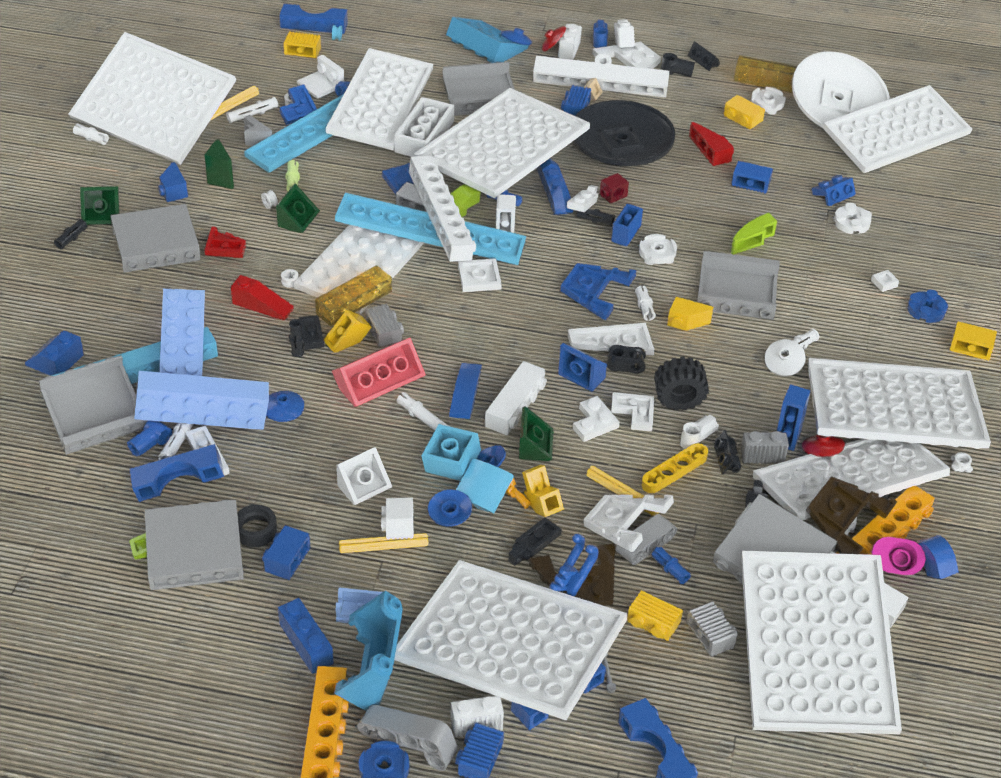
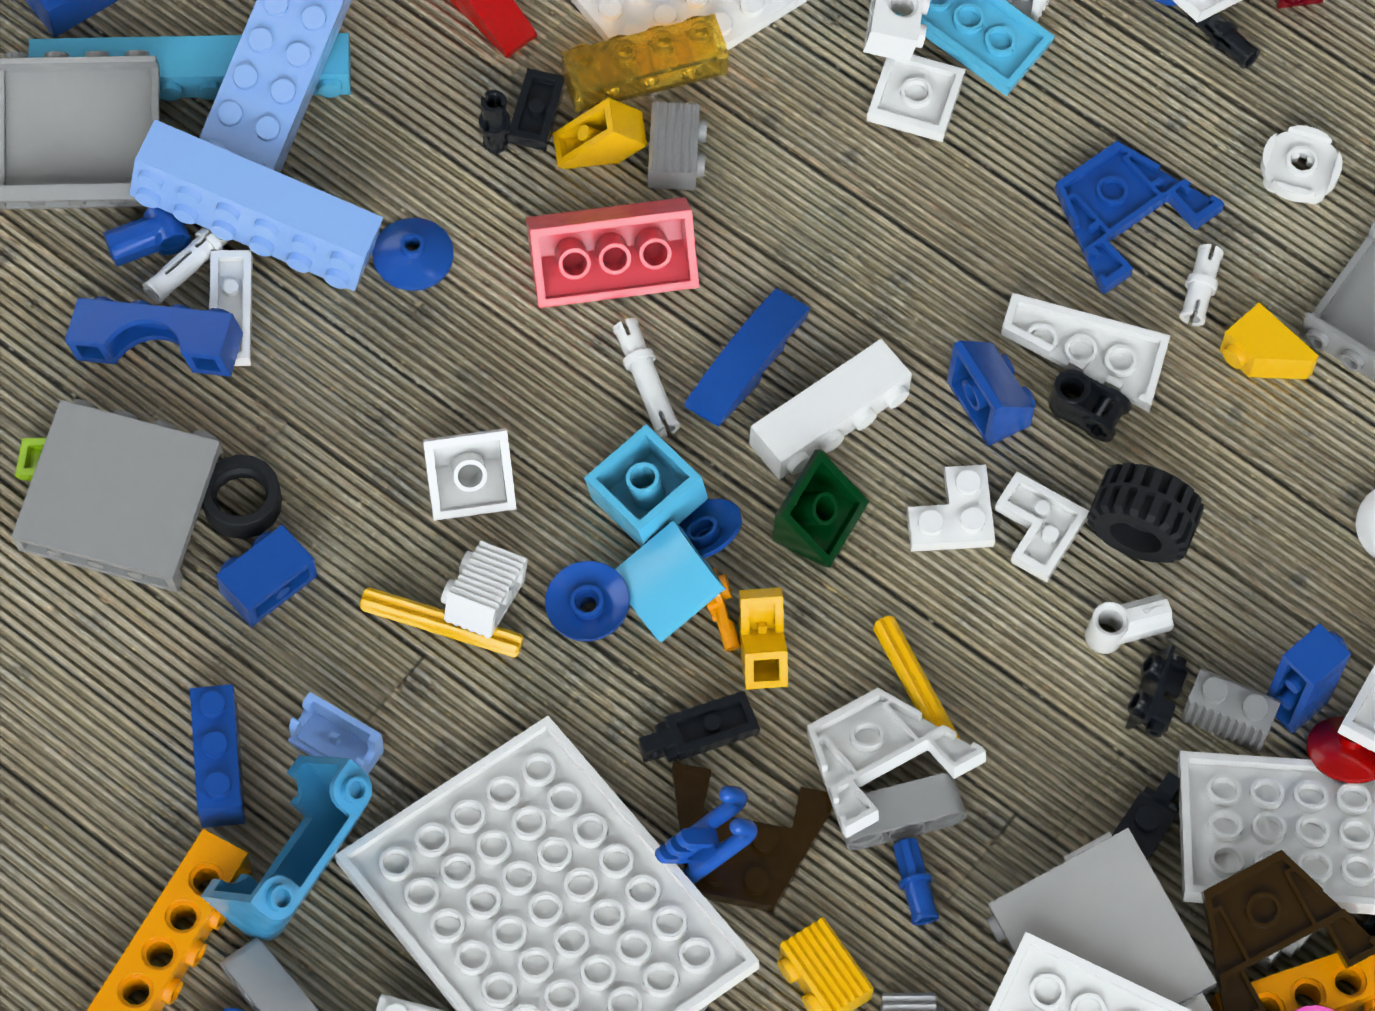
camera: 25 degrees right, 20 degrees up
blue brick [611,204,643,246] -> none
yellow beam [641,443,708,493] -> none

